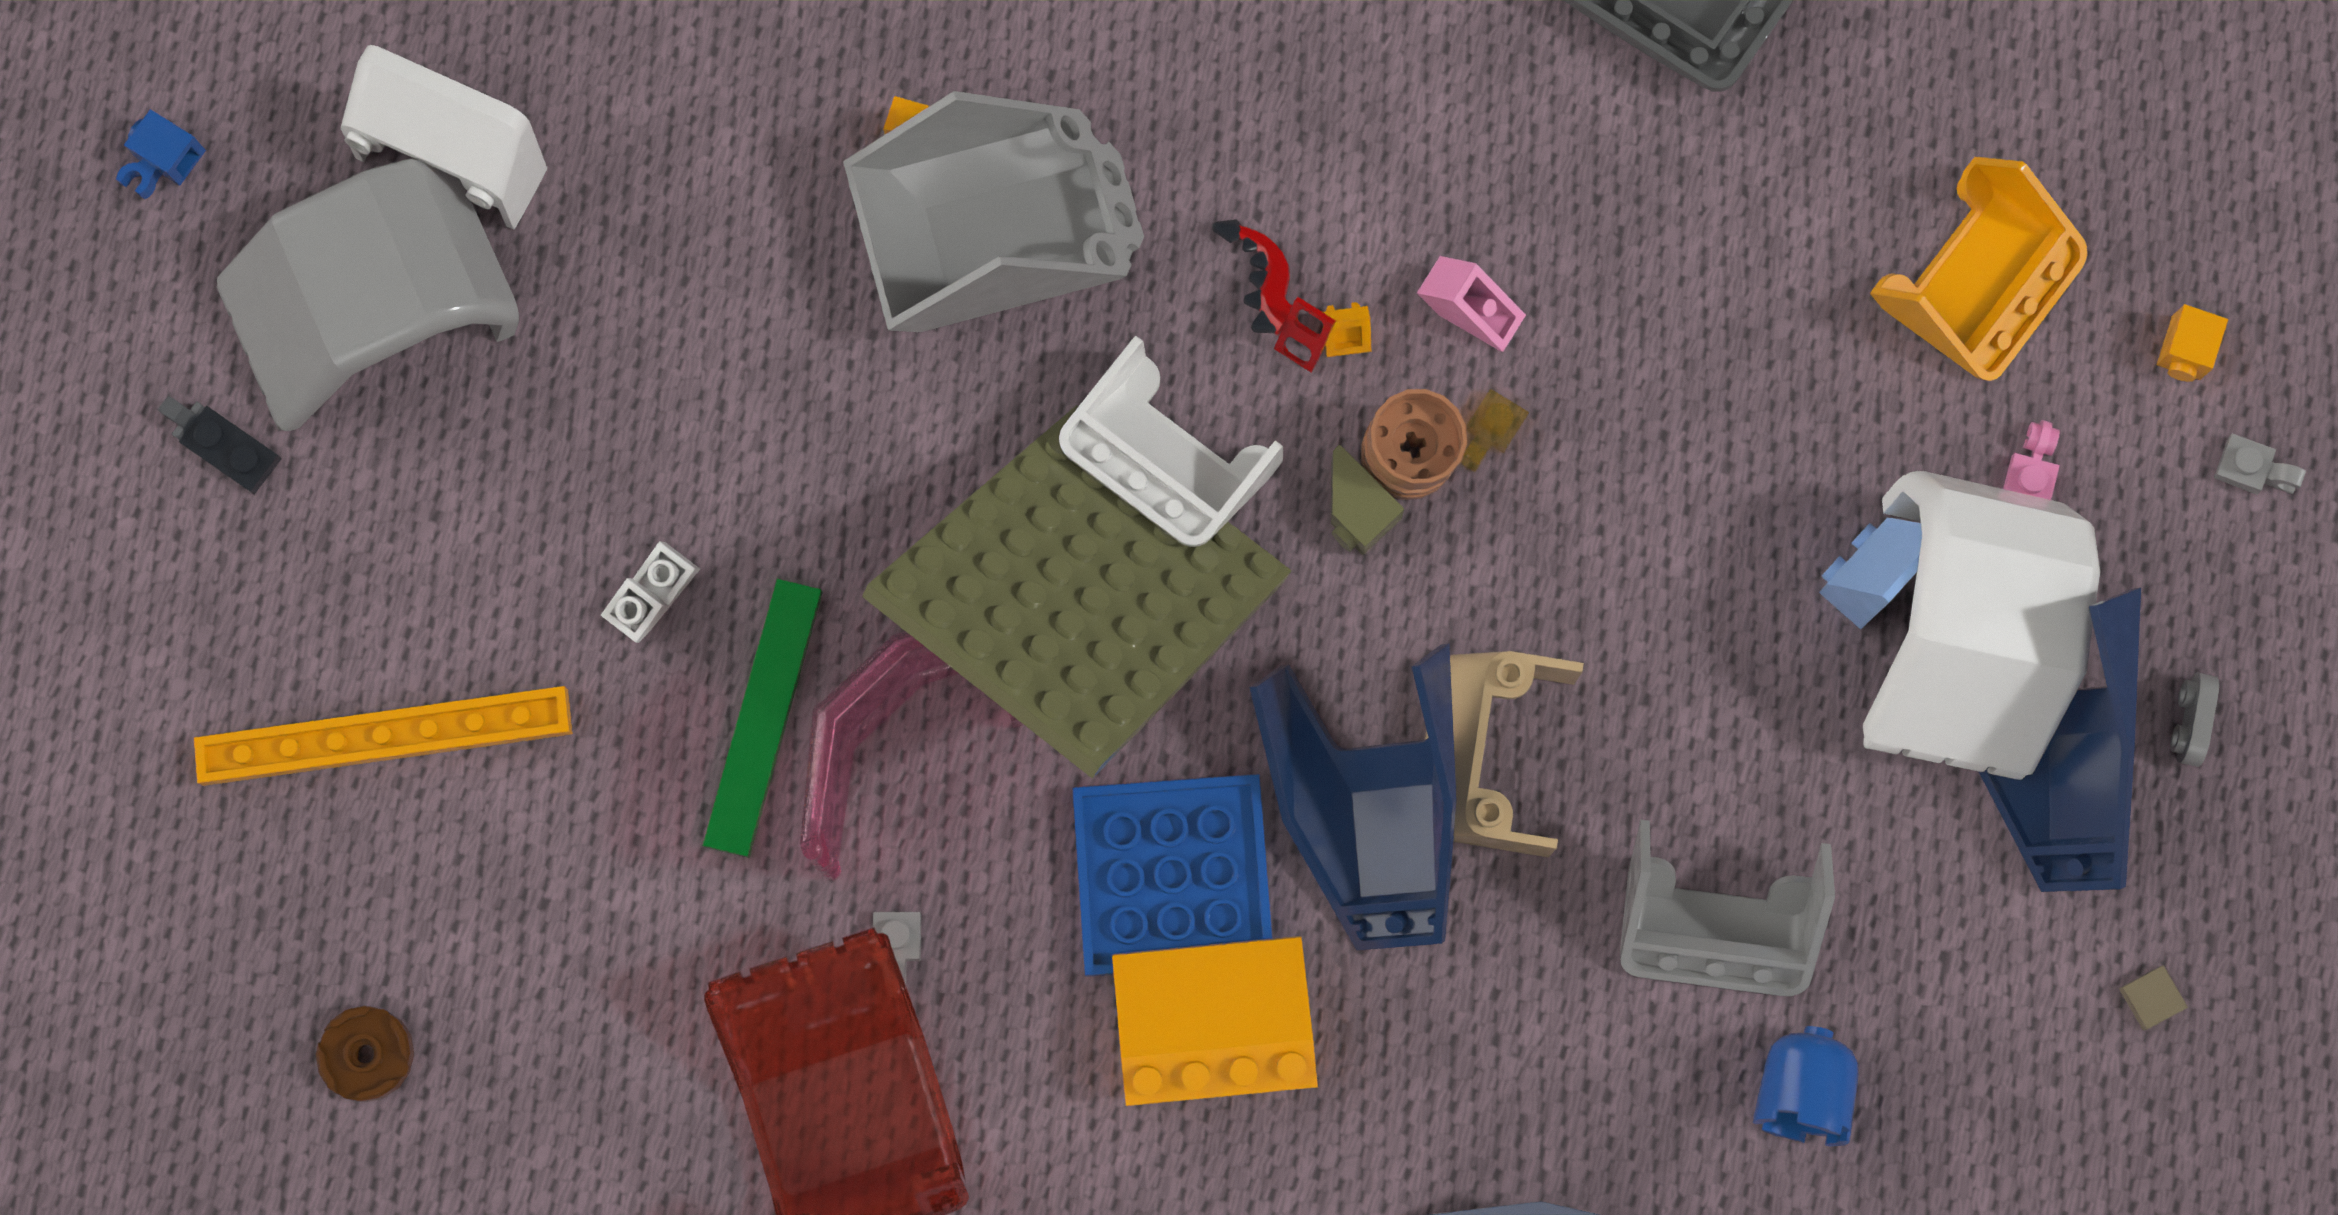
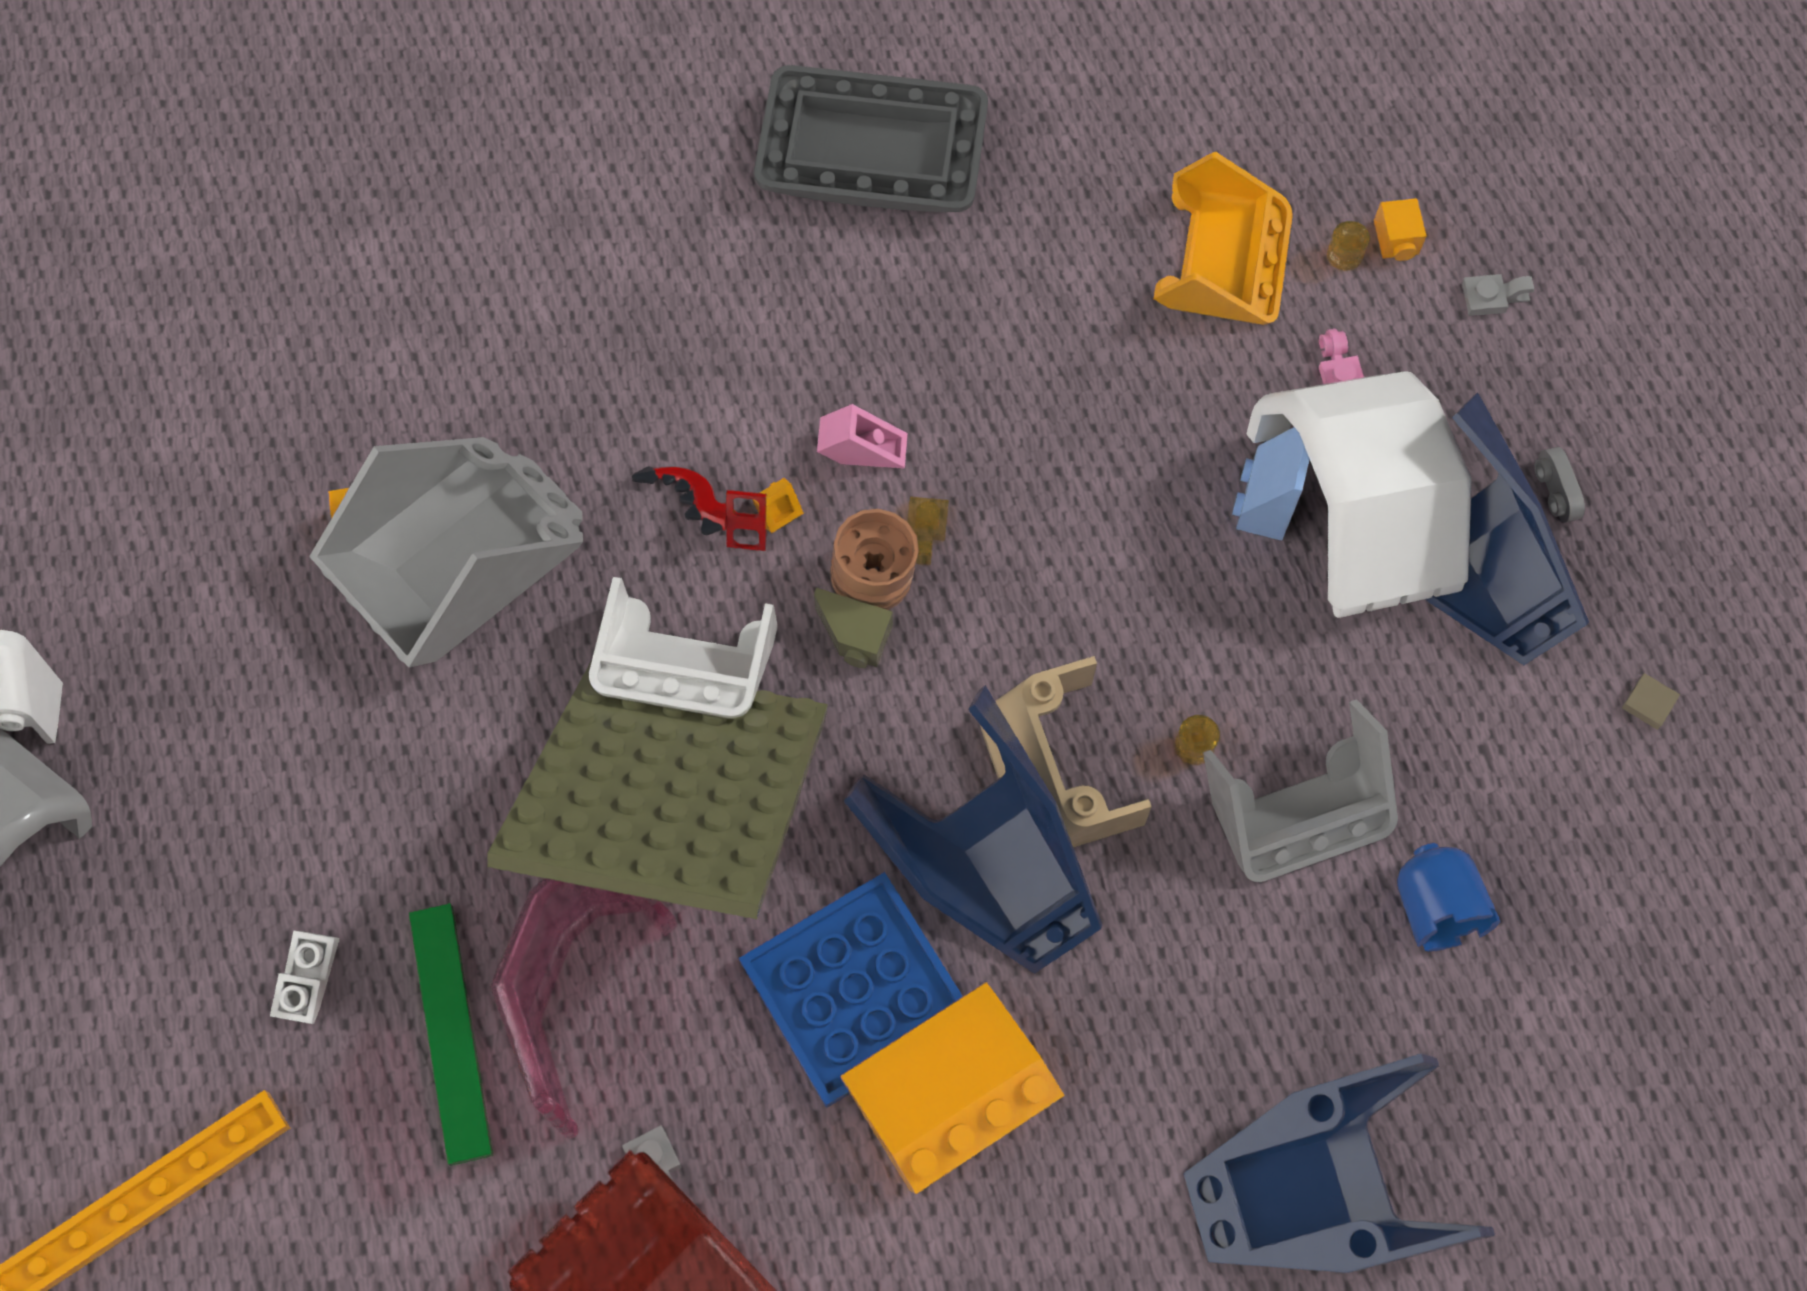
camera: 30 degrees left, 10 degrees down
none -> clear yellow wheel [1175,715,1220,765]
none -> clear yellow wheel [1326,221,1370,271]

